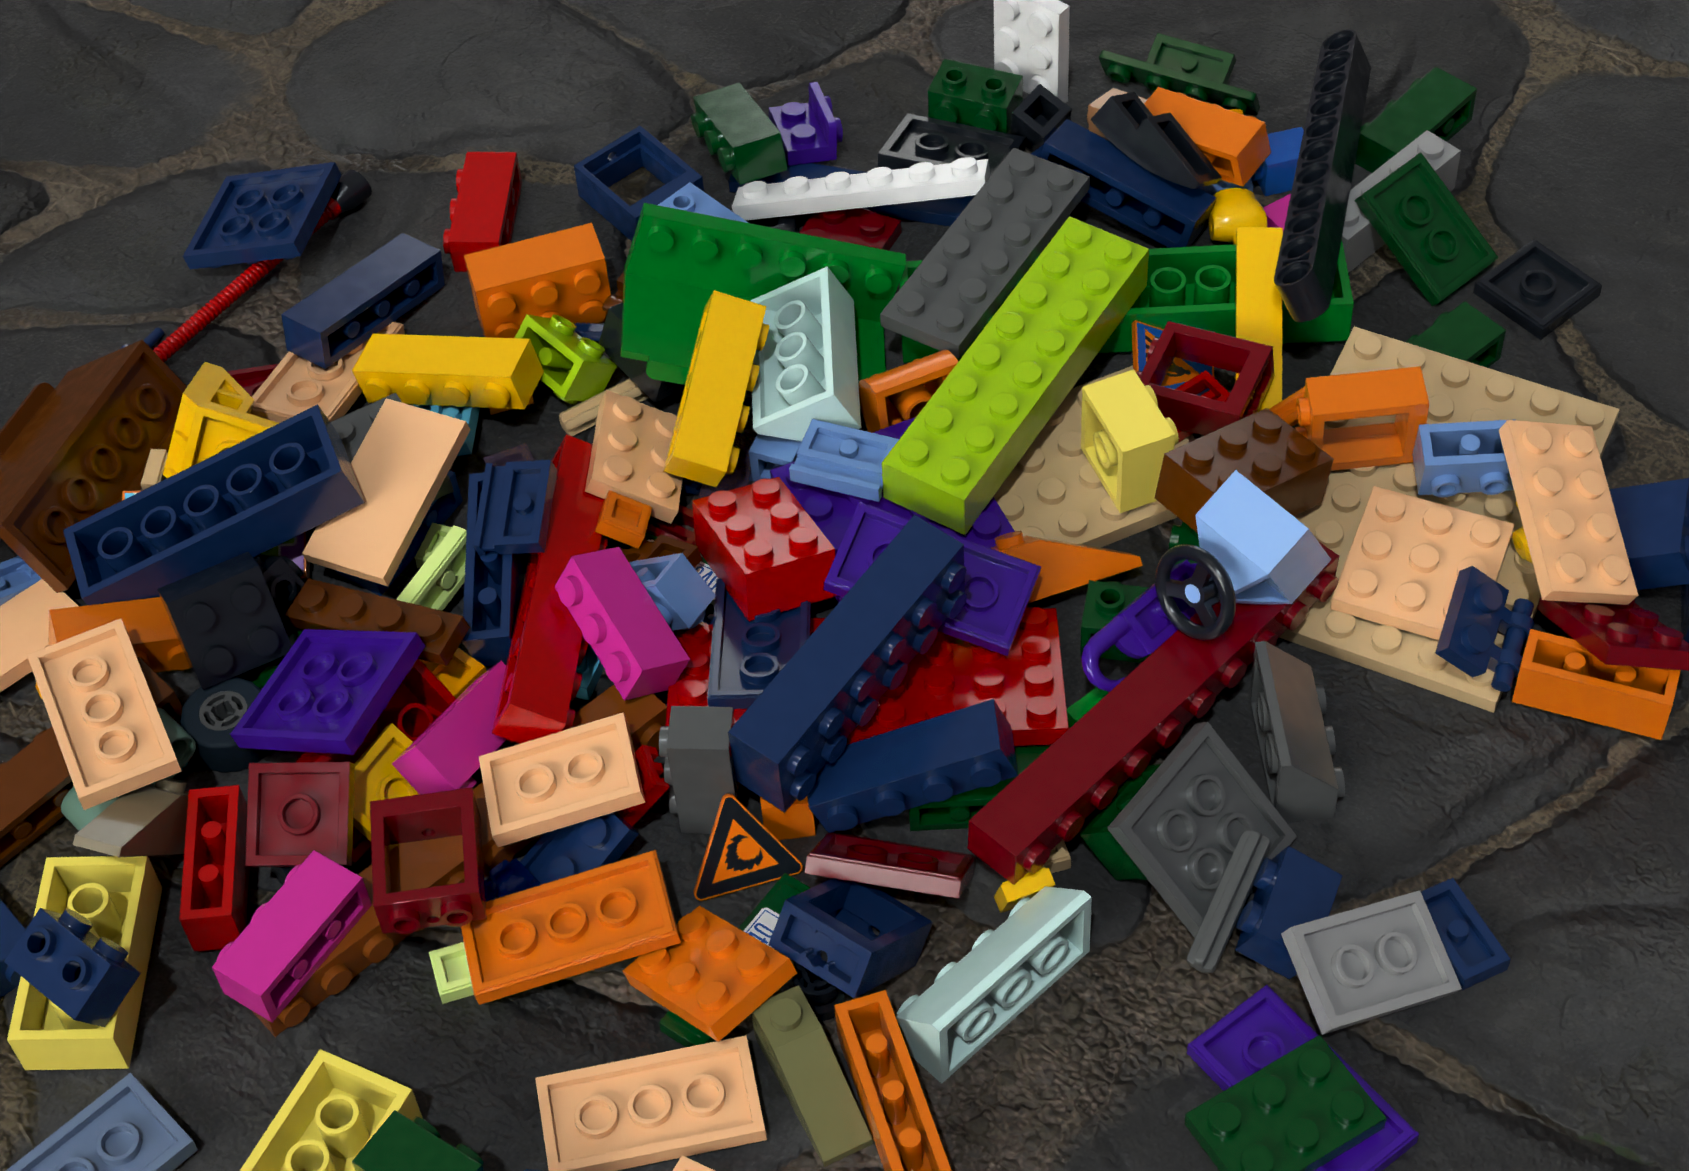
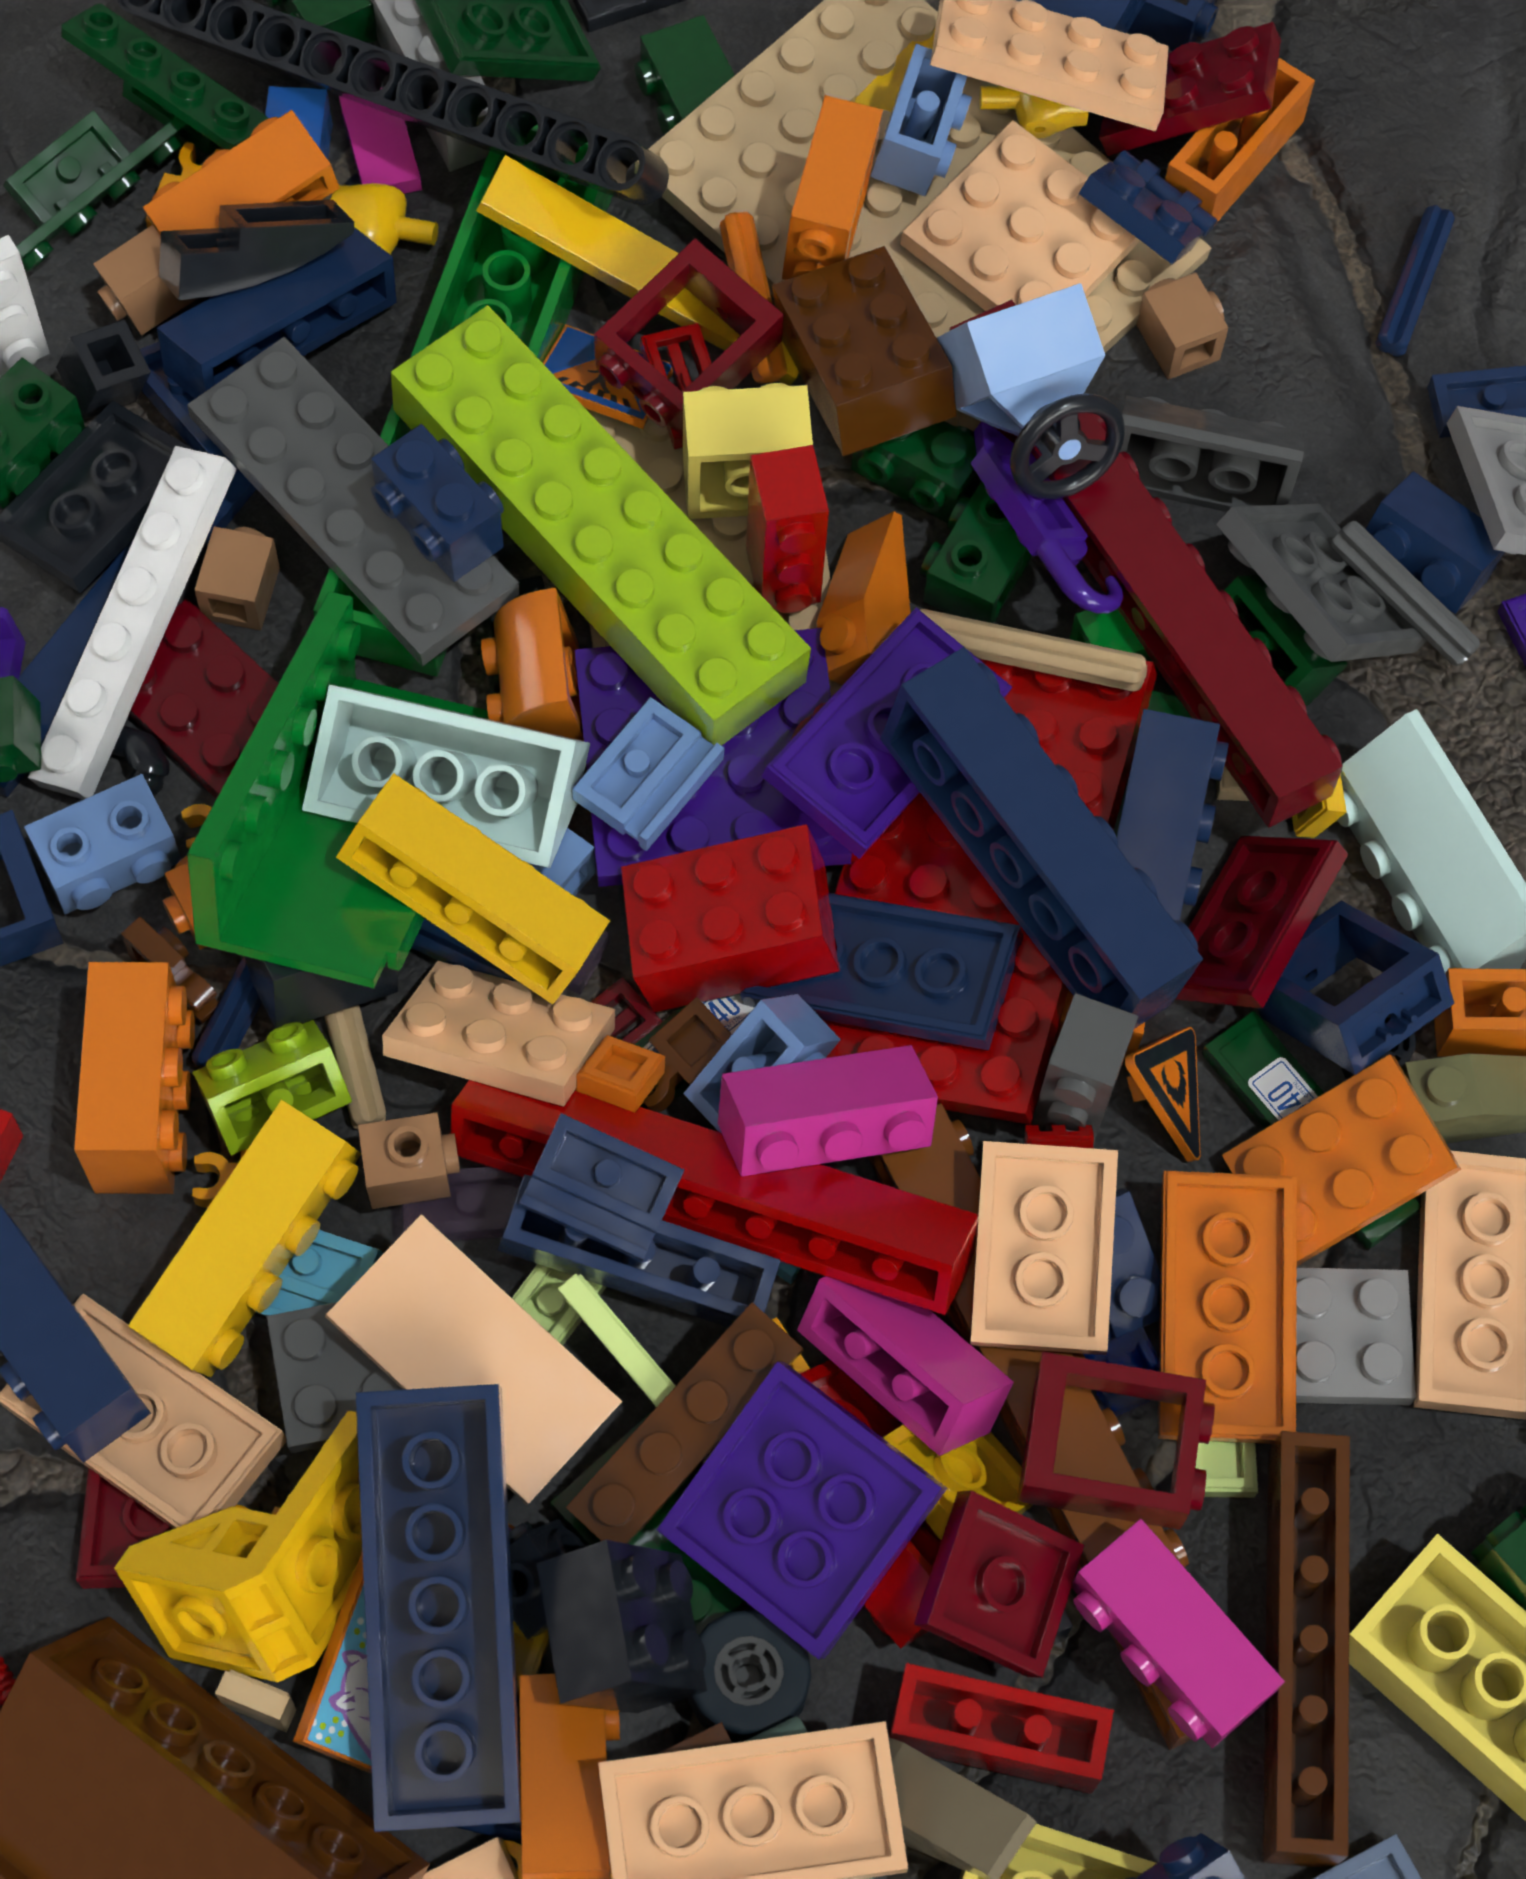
camera: 80 degrees left, 15 degrees up
none -> dark green bracket [61,4,268,155]
none -> medium nougat brick [194,526,280,631]
none -> medium nougat brick [358,1112,460,1209]
none -> dark blue brick [371,424,504,582]
none -> red brick [746,445,829,613]
none -> tan axle [920,609,1148,692]
none -> medium nougat brick [1136,272,1228,380]
none -> reddish brown brick [1263,1431,1350,1868]
none -> light grey plate [1296,1268,1416,1405]
none -> dark blue axle [1375,205,1455,357]

